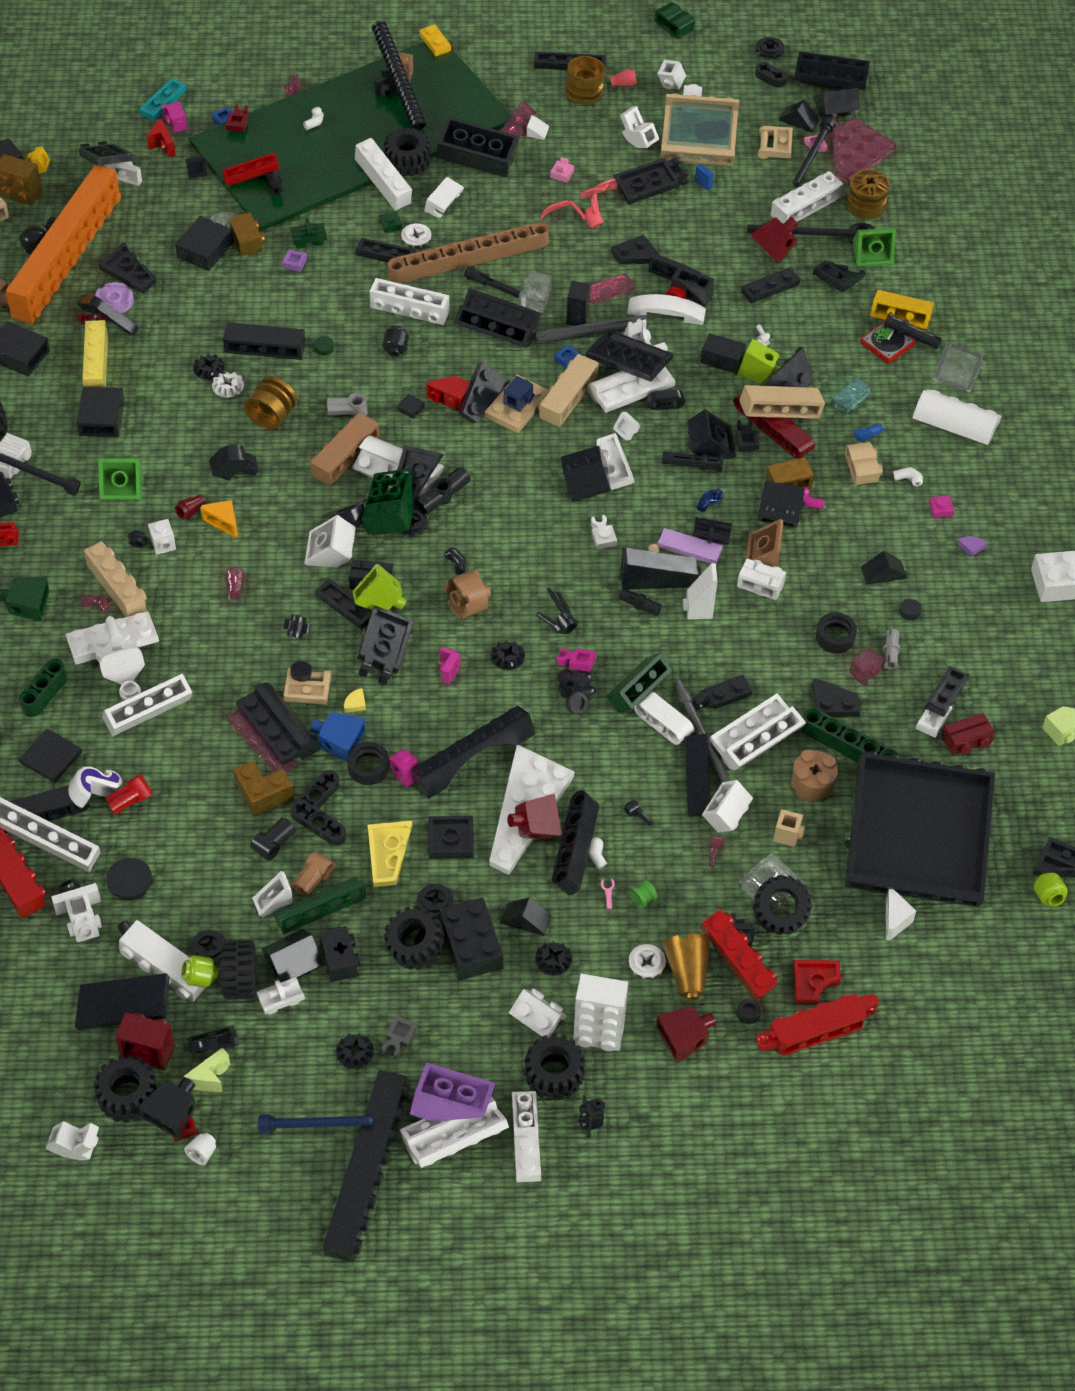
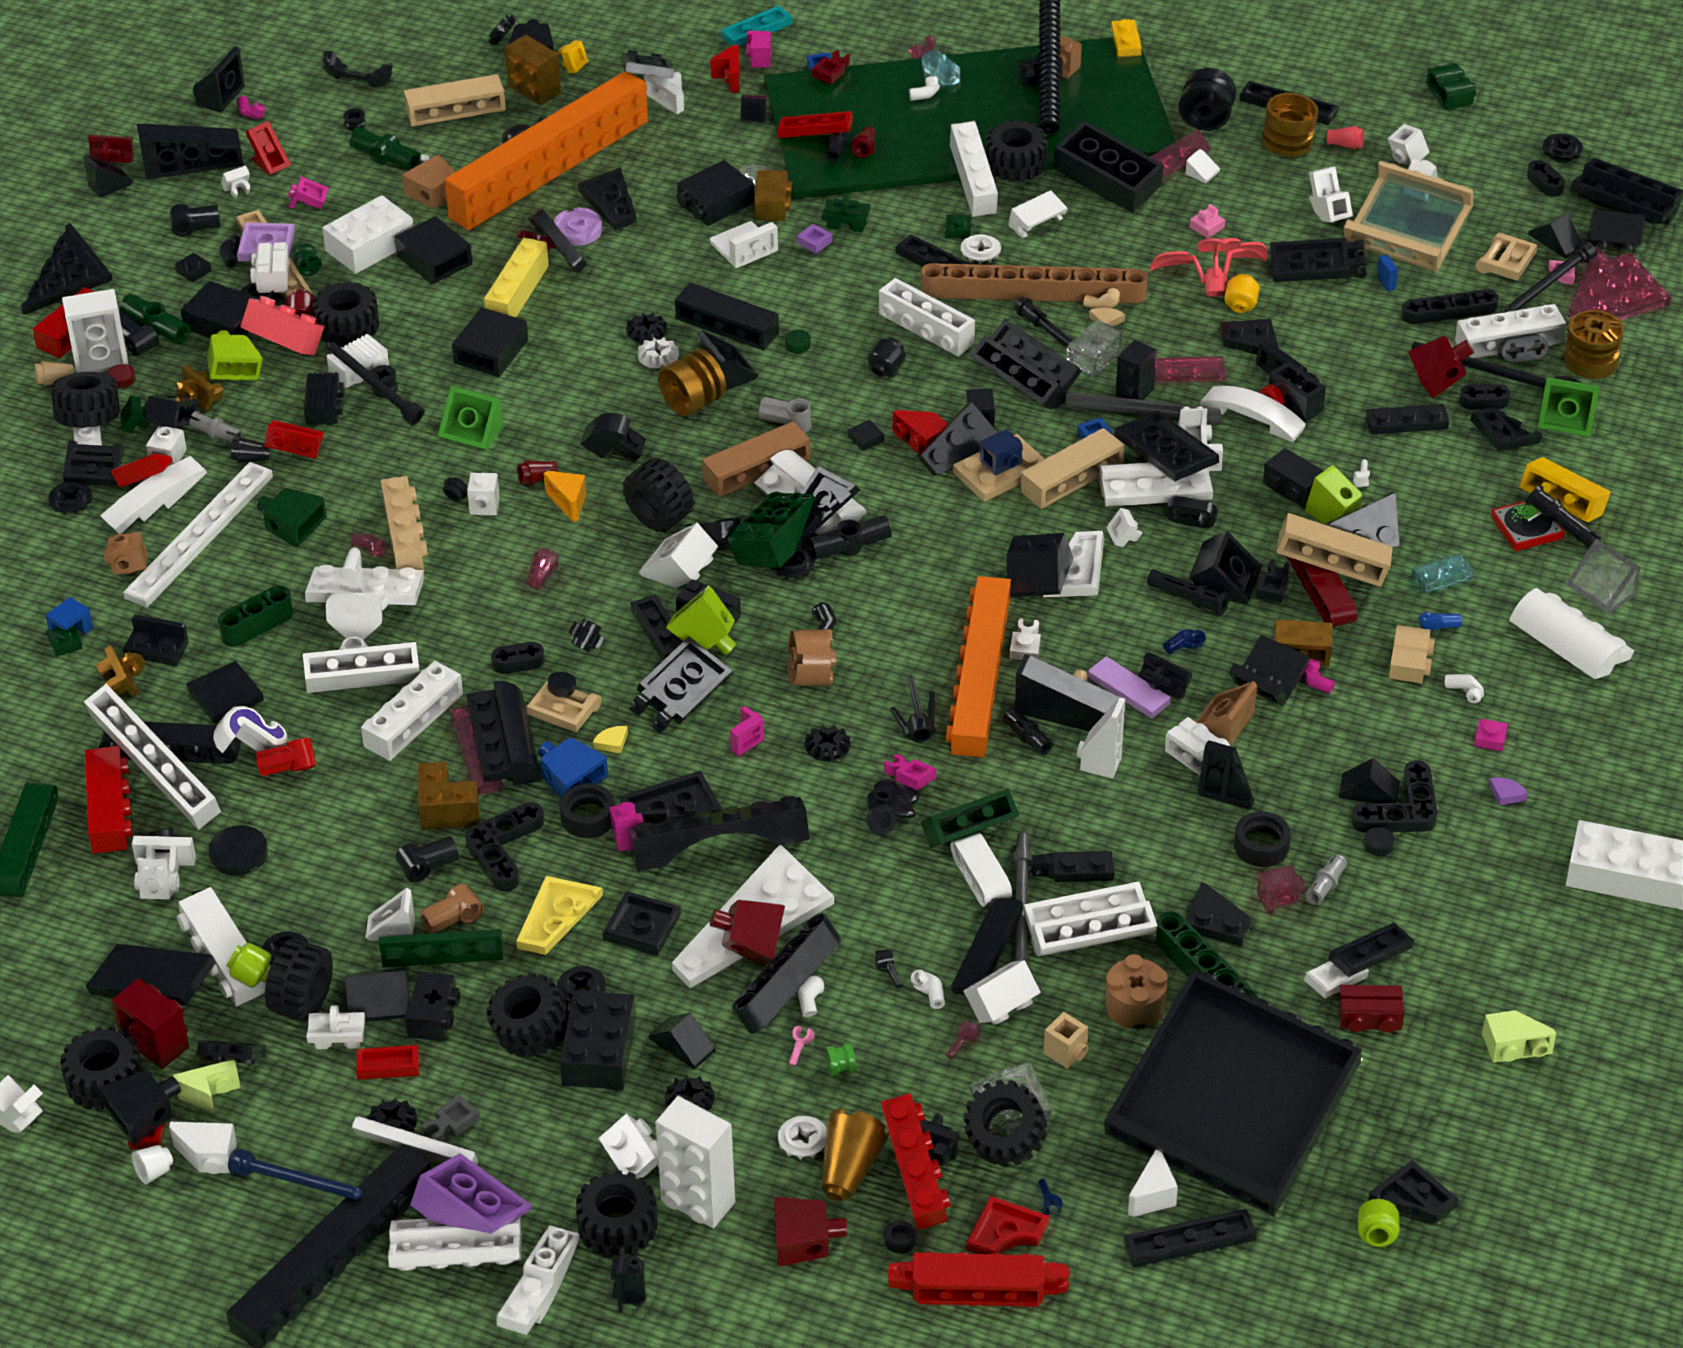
camera: 25 degrees right, 10 degrees down
none -> white slope [169,1122,237,1174]
none -> white tile [352,1116,478,1165]
none -> red tile [356,1045,419,1080]
none -> white brick [361,661,463,761]
none -> black wheel [371,365,398,398]
none -> black beam [491,642,545,674]
none -> black wing [620,770,722,822]
none -> black tyre [622,458,695,532]
none -> black slope [698,330,759,390]
none -> white bracket [710,221,778,268]
none -> dark red cone [851,127,876,158]
none -> white arm [911,969,945,1009]
none -> clear light blue plate [922,51,961,85]
none -> orange brick [946,576,1011,758]
none -> black brick [966,388,995,429]
none -> clear blue hand [1038,1179,1063,1216]
none -> tan arm [1083,288,1120,309]
none -> tan tile [1089,307,1125,331]
none -> black tile [1123,1209,1257,1267]
none -> black wheel [1179,67,1236,131]
none -> black wing [1197,740,1254,809]
none -> yellow head [1224,274,1260,313]
none -> black beam [1352,760,1437,833]
none -> black beam [1401,289,1499,324]
none -> black beam [1459,384,1510,410]
none -> black beam [1498,334,1549,363]

